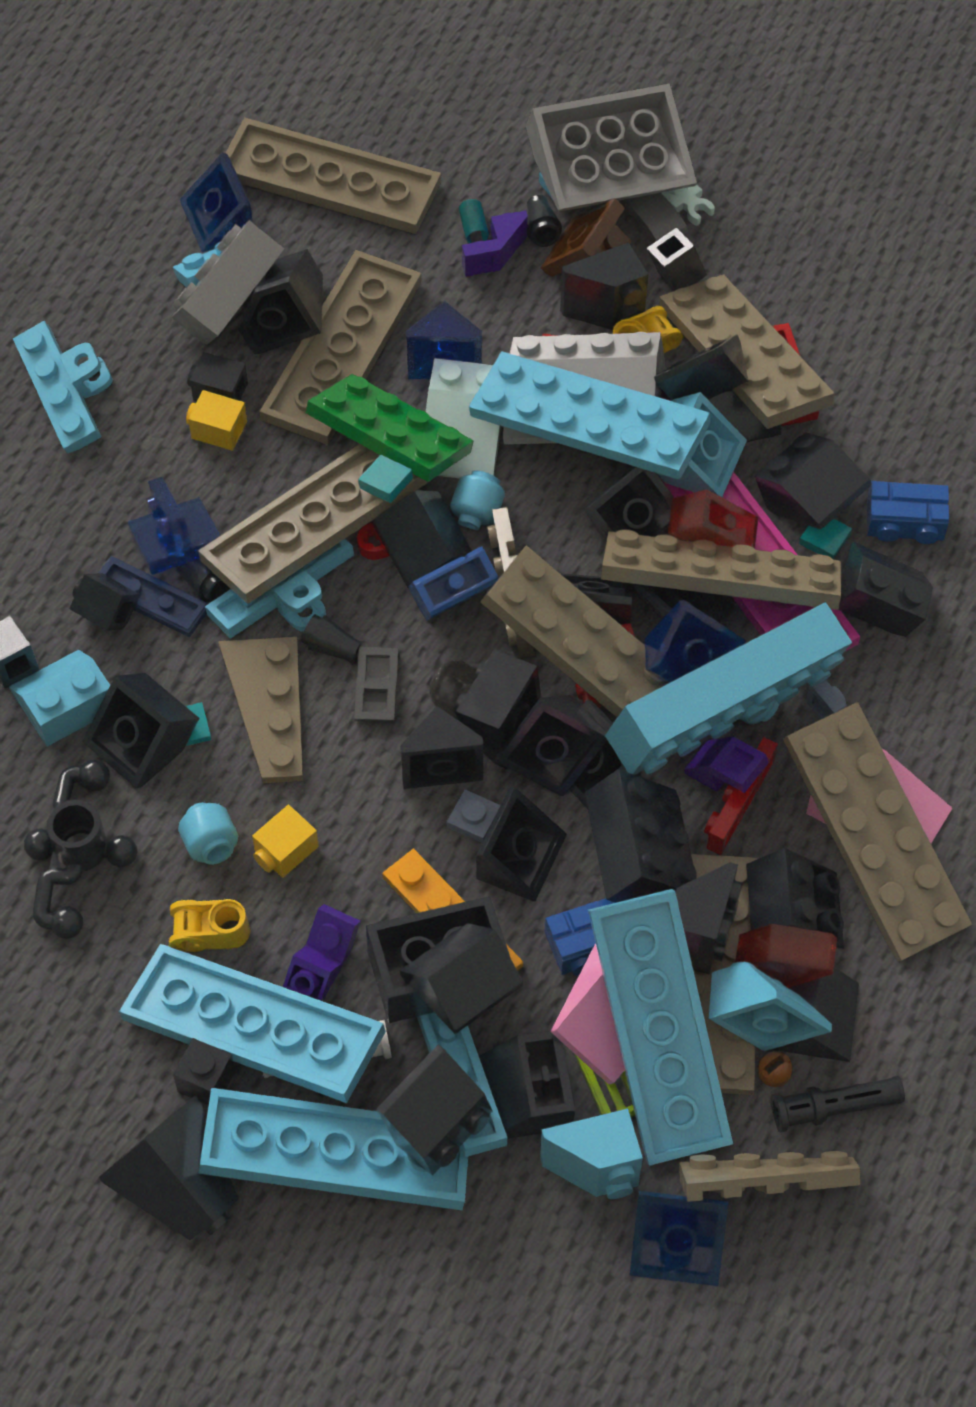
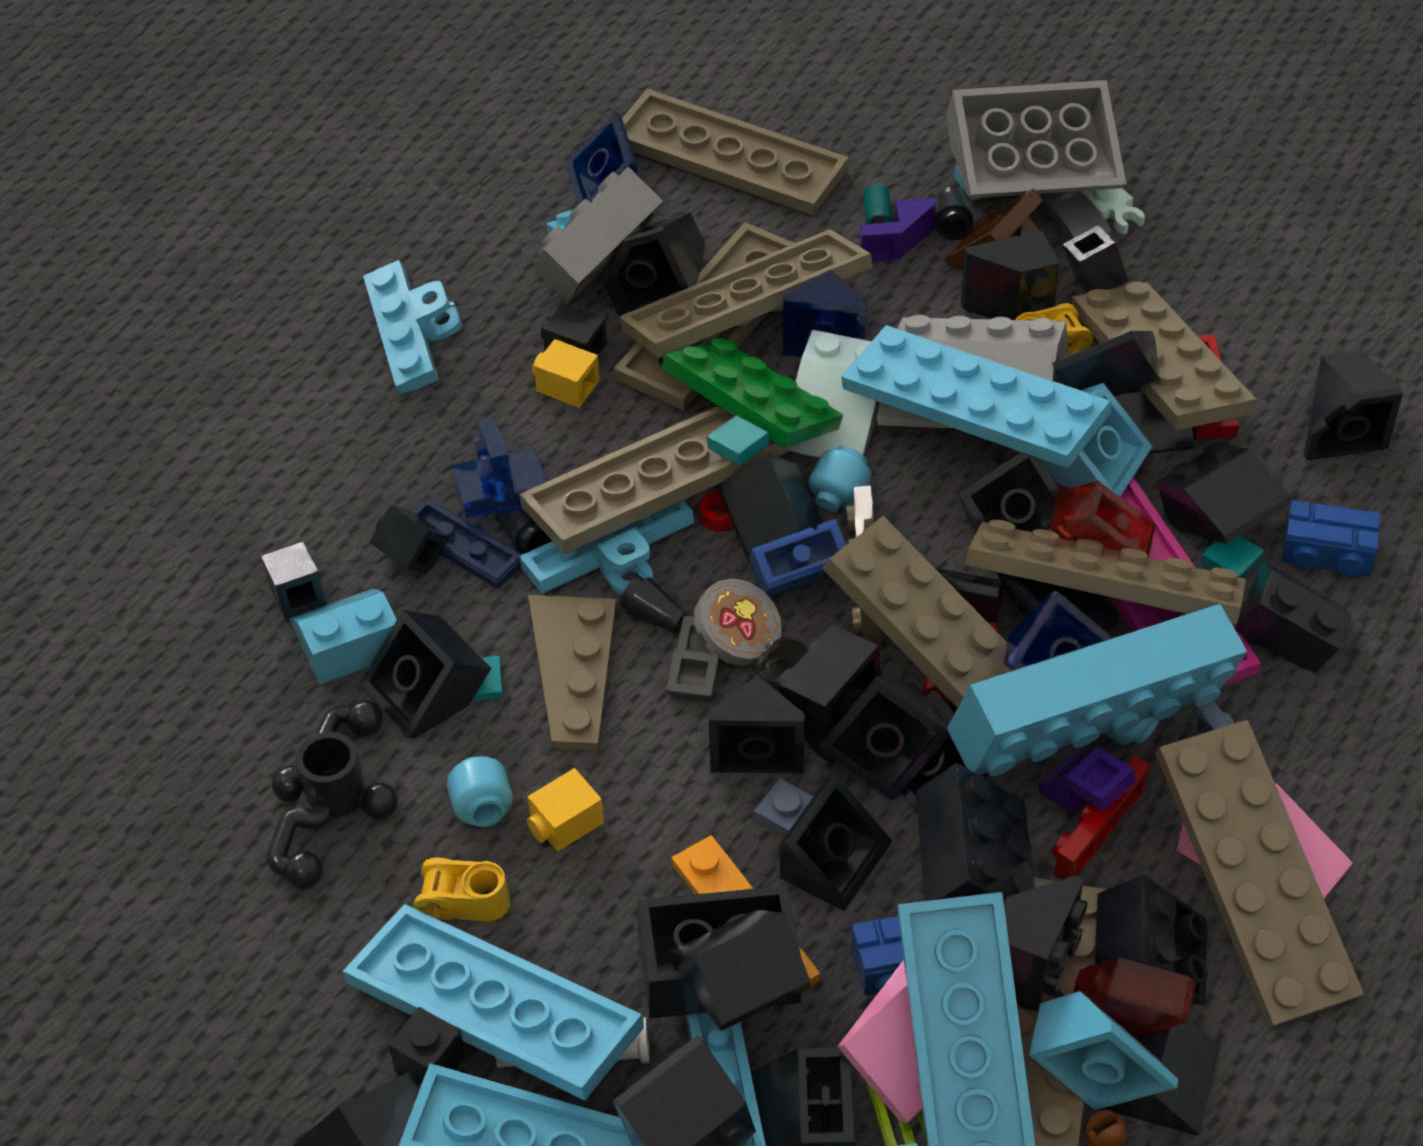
camera: 10 degrees right, 10 degrees down
dark purple slope [283,904,361,1001] -> none
none -> dark tan plate [619,229,873,358]
none -> tile [694,578,782,666]
none -> black slope [1304,351,1403,461]

